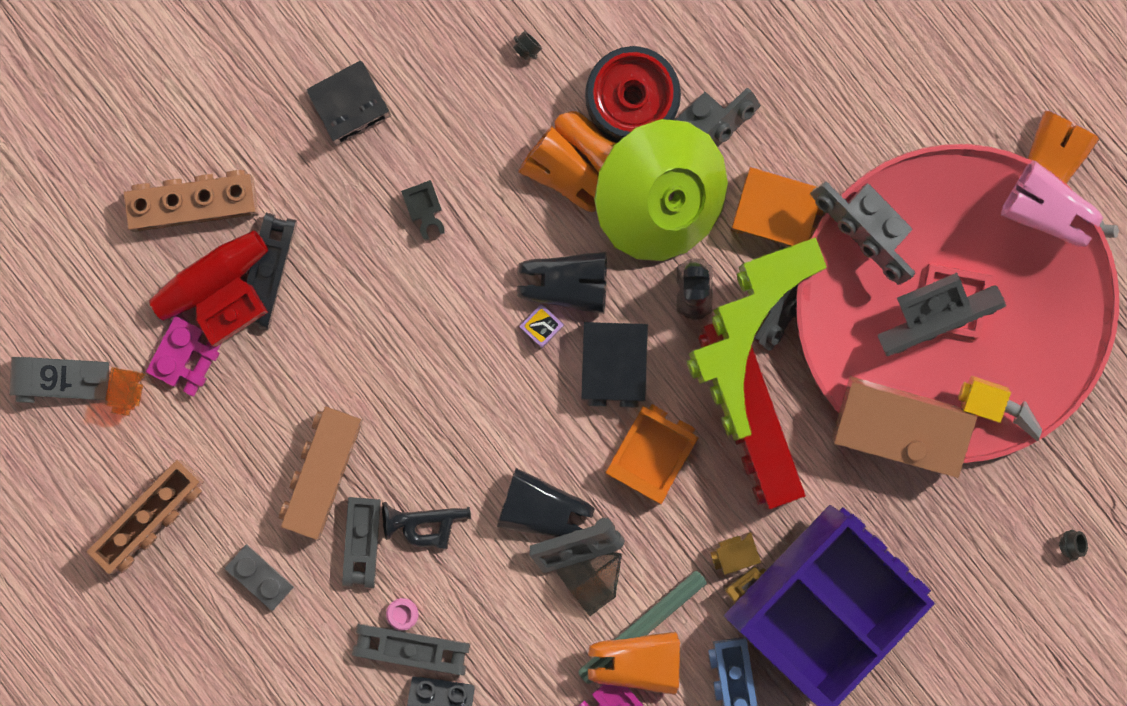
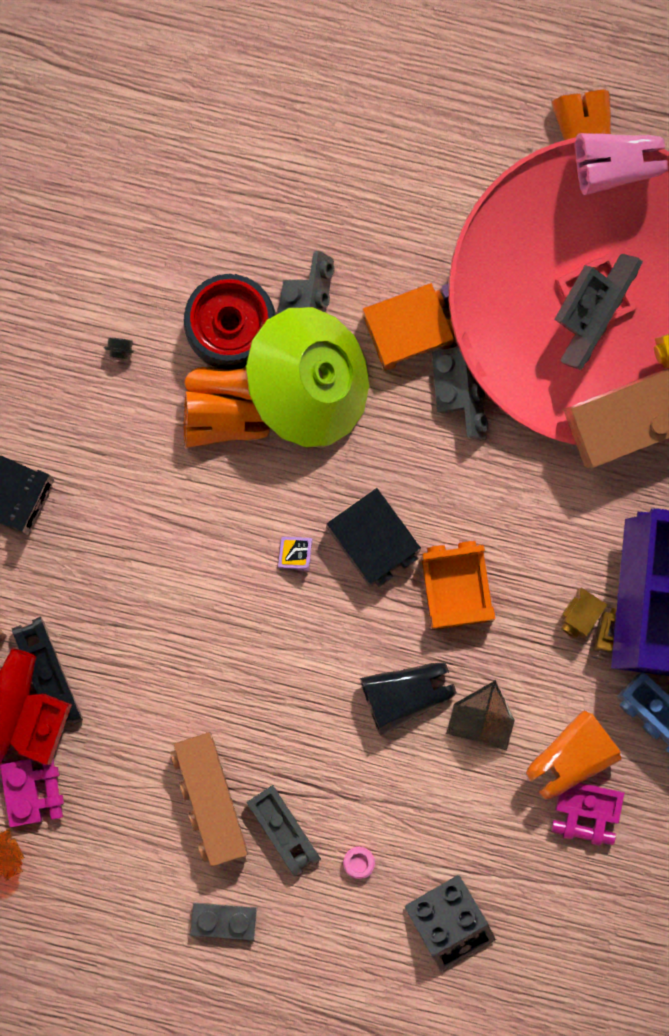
camera: 40 degrees left, 5 degrees down
nougat brick [87,459,204,574] -> none
dark grey plate [352,623,470,675] -> none
black piece [382,502,471,549] -> none
pearl dark grey plate [401,180,445,240] -> none
black piece [517,252,607,314] -> none
dark grey plate [530,518,625,573] -> none
sand green axle [578,571,707,684] -> none
black piece [677,258,713,320] -> none
lime arch [687,237,827,441] -> none
red brick [698,323,806,509] -> none
dark grey bracket [810,181,916,285] -> none

